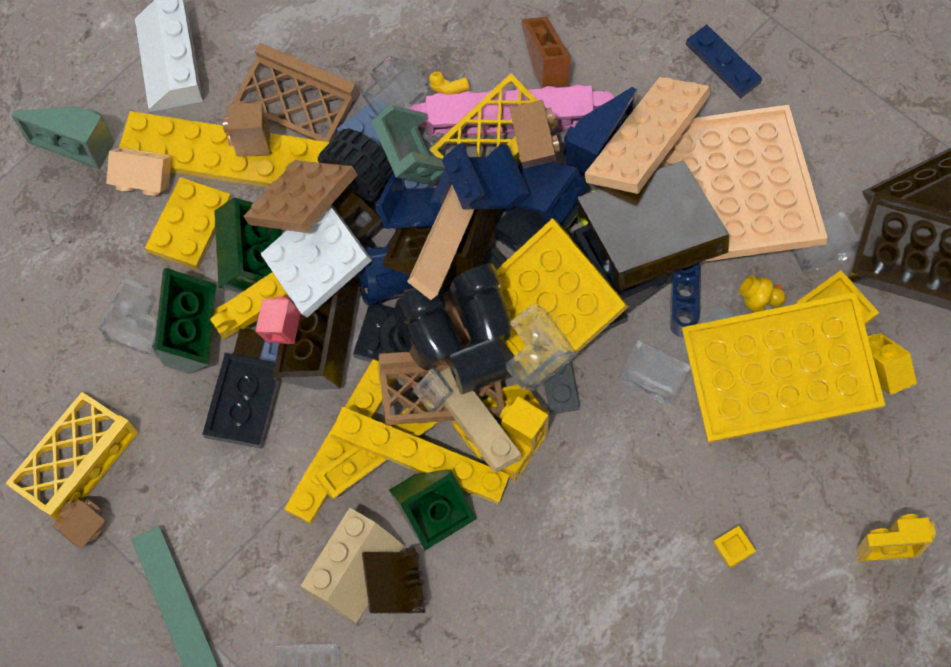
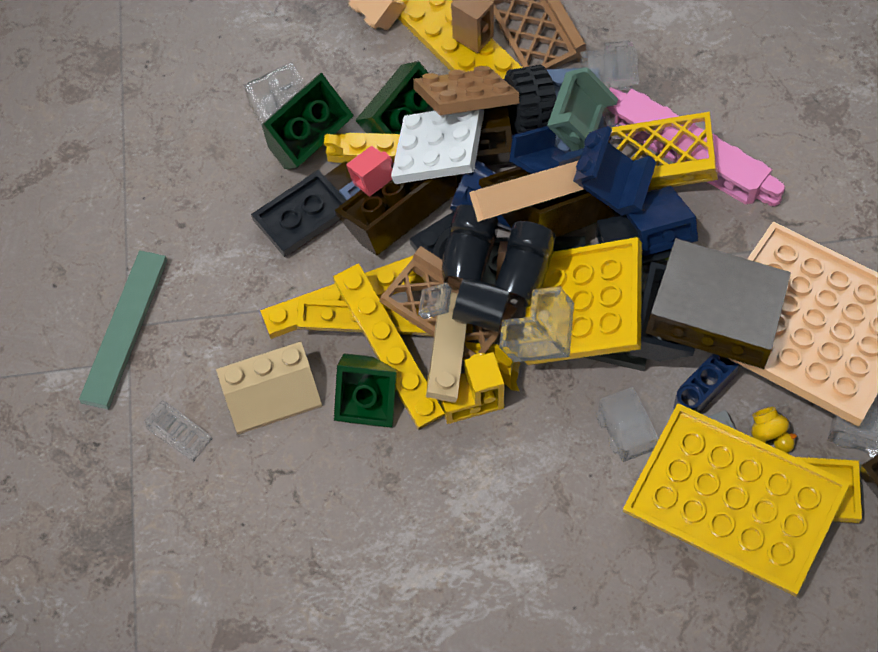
camera: 40 degrees right, 5 degrees down
yellow fence [5,392,139,521] -> none
medium nougat brick [52,498,106,549] -> none
yellow plate [145,177,232,270] -> none
dark brown hinge [362,547,426,614] -> none
yellow arm [429,72,470,95] -> none
medium nougat brick [509,100,560,168] -> none
dark orange slope [521,17,571,89] -> none
dark grey plate [544,360,579,415] -> none
dark blue slope [563,87,637,176] -> none
light nougat plate [585,77,710,194] -> none
yellow plate [712,526,756,570] -> none
yellow slope [868,333,917,395] -> none

